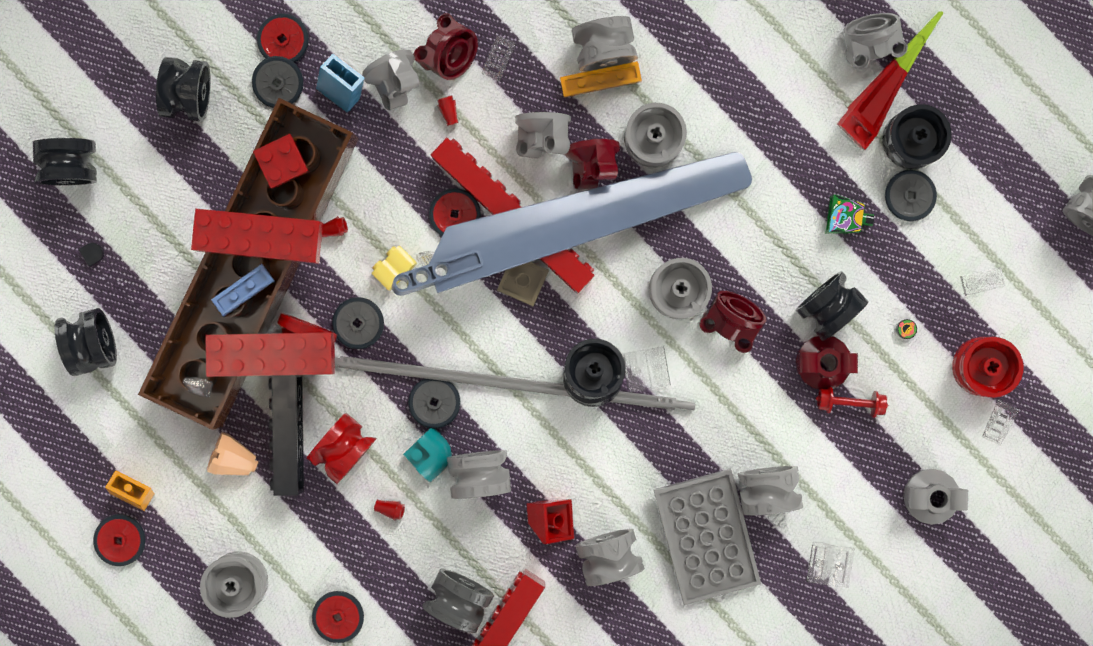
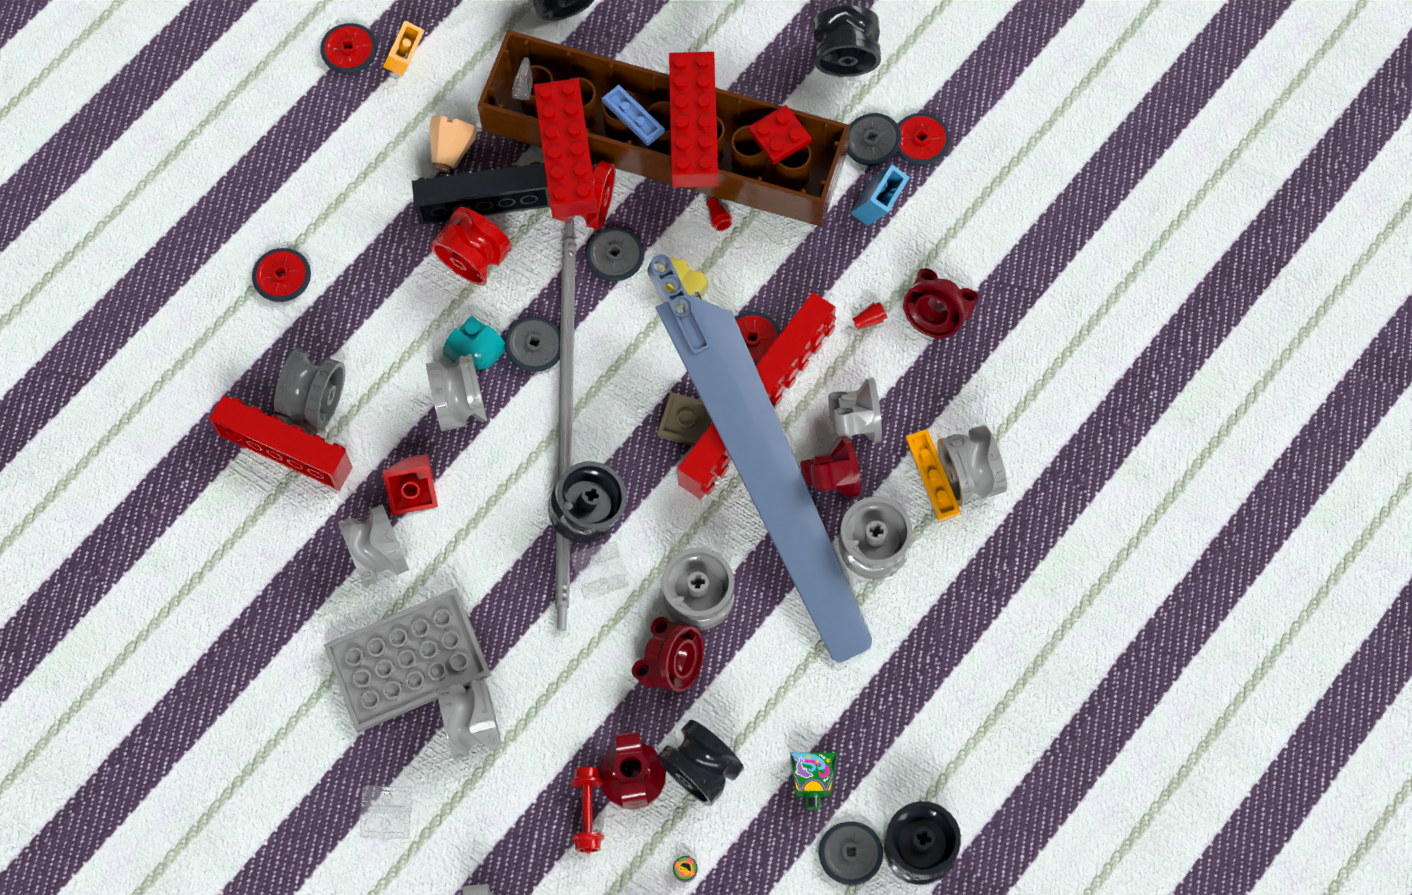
camera: 80 degrees right, 20 degrees down
light grey piece [200,551,268,618] -> none
light grey piece [362,49,419,111] -> none
red cone [374,499,405,521] -> none
clear slope [482,35,516,82] -> none
red plate [837,11,943,150] -> none
light grey piece [843,13,908,70] -> none

